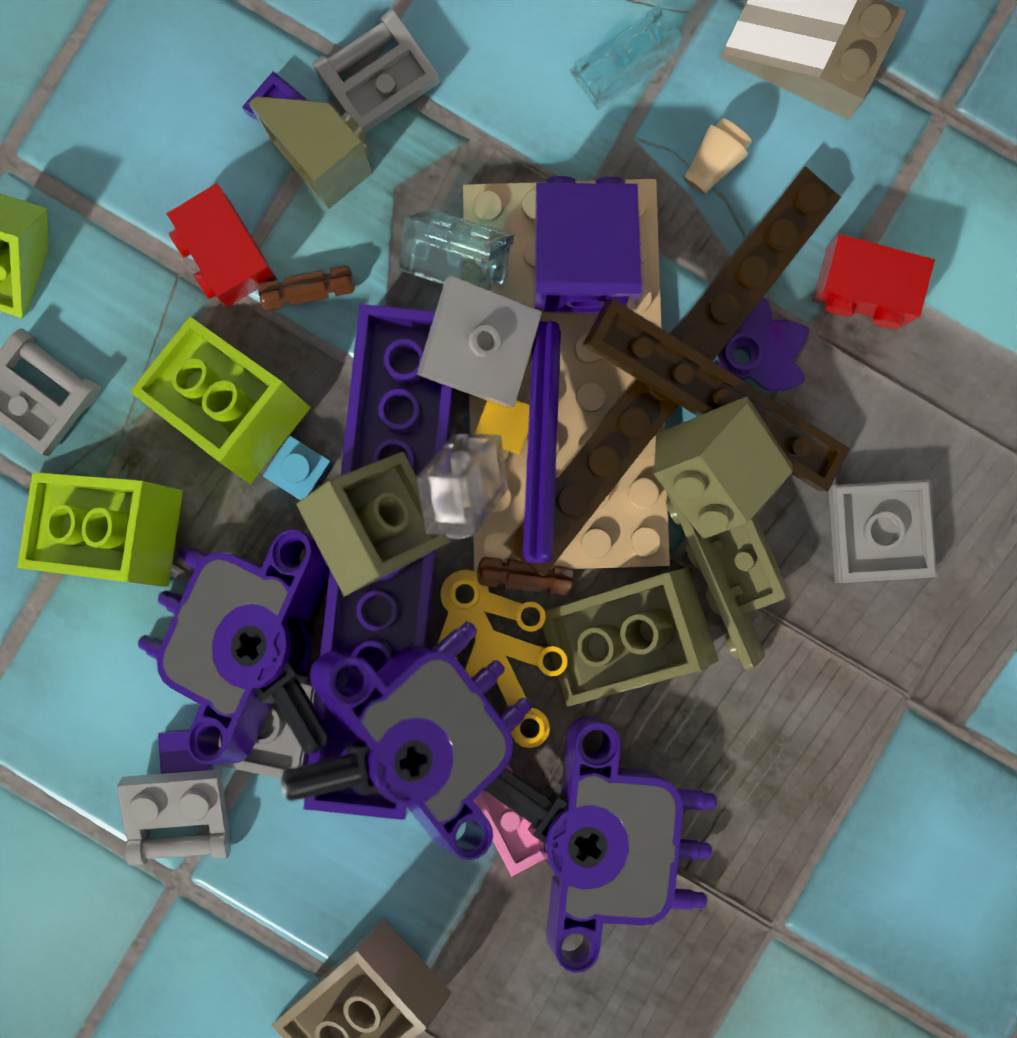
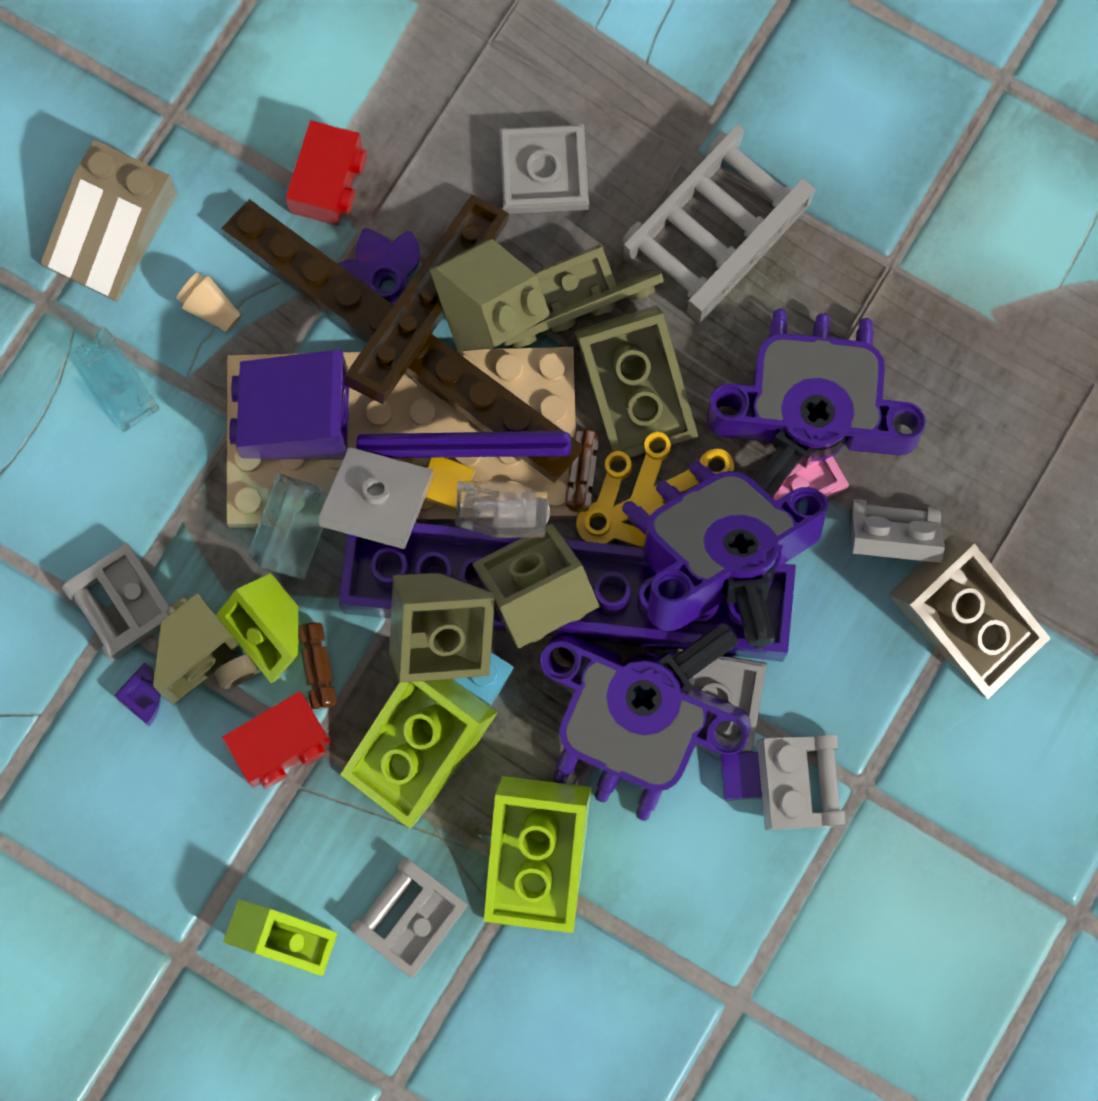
camera: 90 degrees left, 10 degrees down
none -> dark tan tile [214,654,260,689]
none -> lime slope [216,573,298,683]
none -> olive slope [389,573,495,683]
none -> light grey fence [622,124,816,324]
none -> light grey plate [850,499,945,563]

